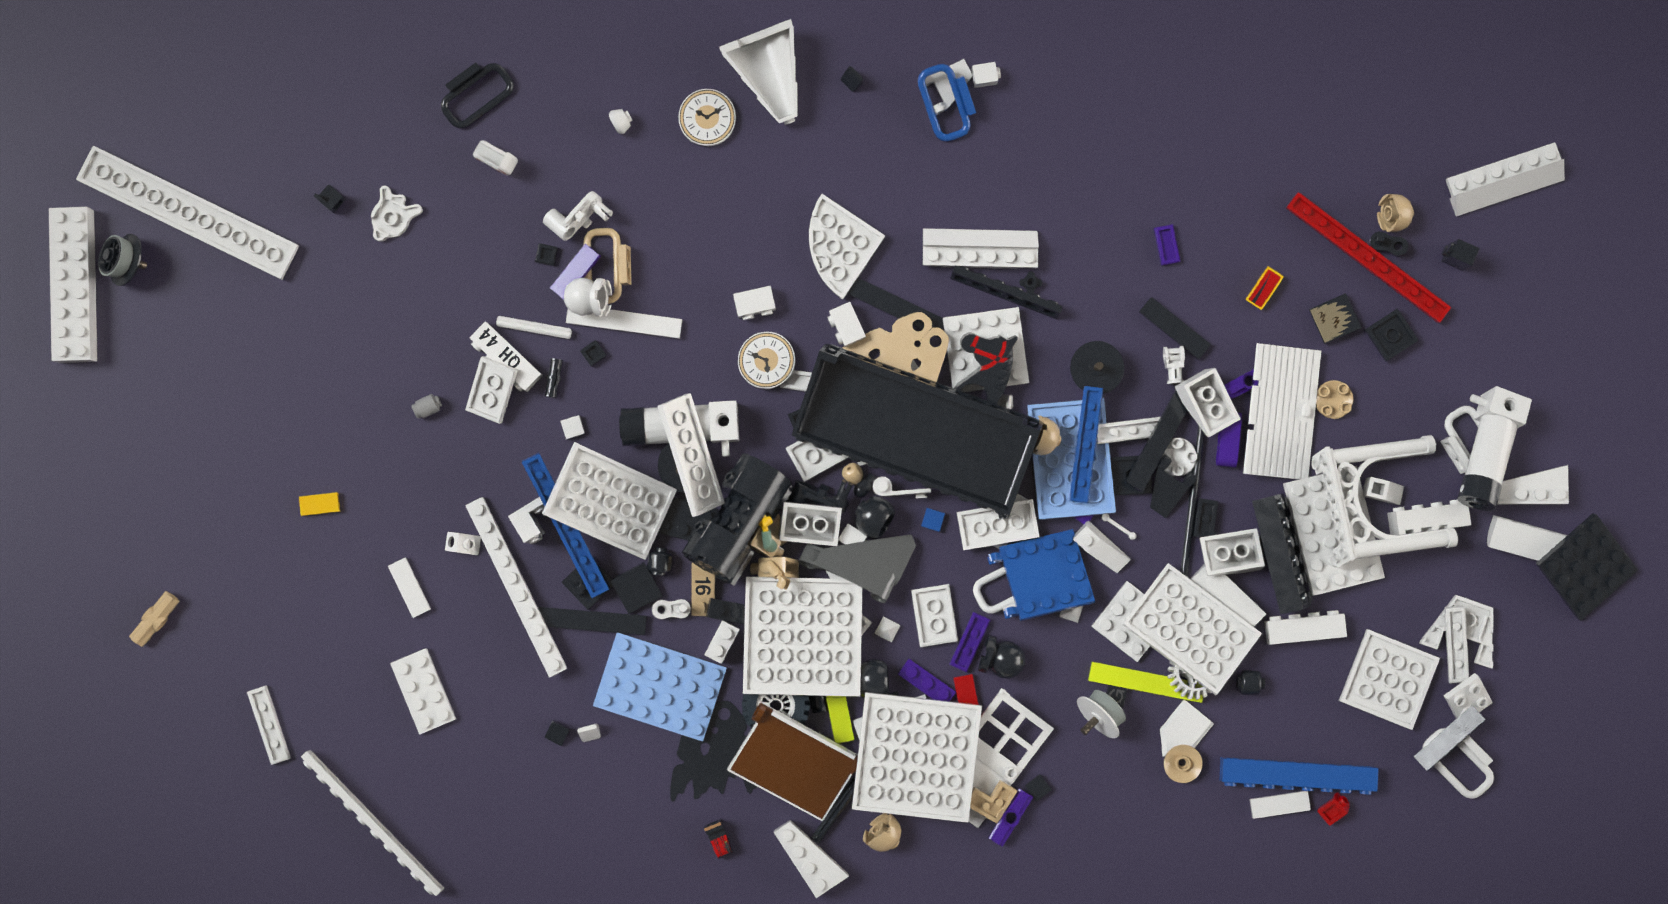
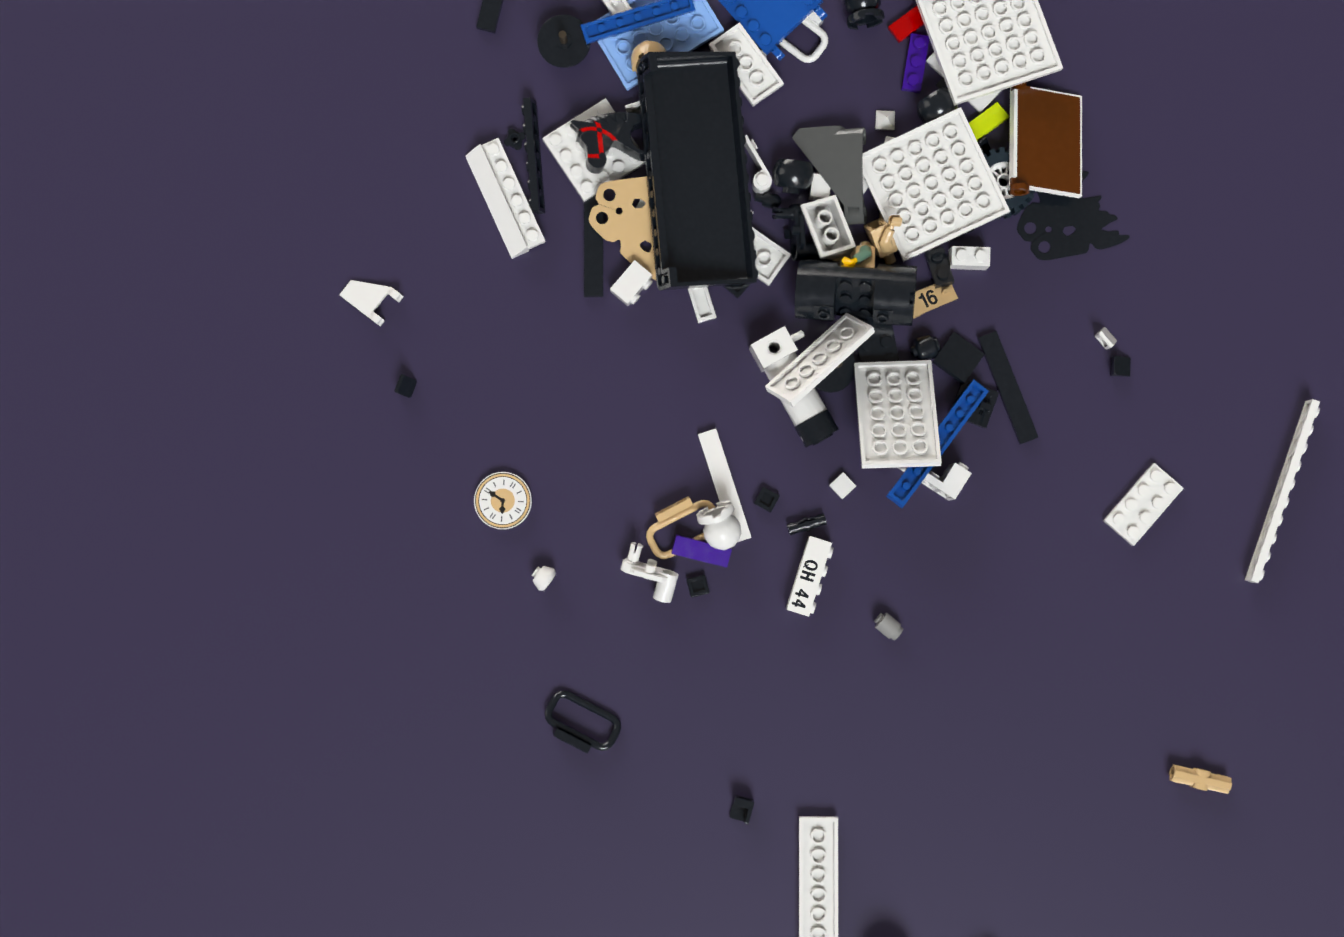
camera: 115 degrees left, 0 degrees up
white tile [247,685,291,765] -> none
yellow tile [299,492,340,516] -> none
white tile [371,186,423,242] -> none
white tile [388,558,431,618] -> none
white bracket [445,532,481,555] -> none
white tile [465,356,518,424] -> none
white plate [465,497,568,678] -> none
white animal [473,140,518,176] -> none
white axle [496,316,572,339] -> none
light blue plate [593,633,727,741] -> none
white piece [652,599,691,619] -> none
leg [704,819,733,859] -> none
white cone [719,19,798,125] -> none
white brick [733,286,776,320] -> none
tile [738,332,796,389] -> none
white wedge [774,820,849,898] -> none
white plate [809,194,885,300] -> none
black axle [811,777,855,843] -> none
tan piece [842,463,863,485] -> none
tan cylinder [863,813,902,852] -> none
white tile [911,584,958,647] -> none
blue bar [918,64,976,142] -> none
blue tile [921,508,945,532] -> none
dark purple tile [949,612,991,672] -> none
white brick [971,62,1001,88] -> none
dark purple tile [1154,224,1181,266] -> none

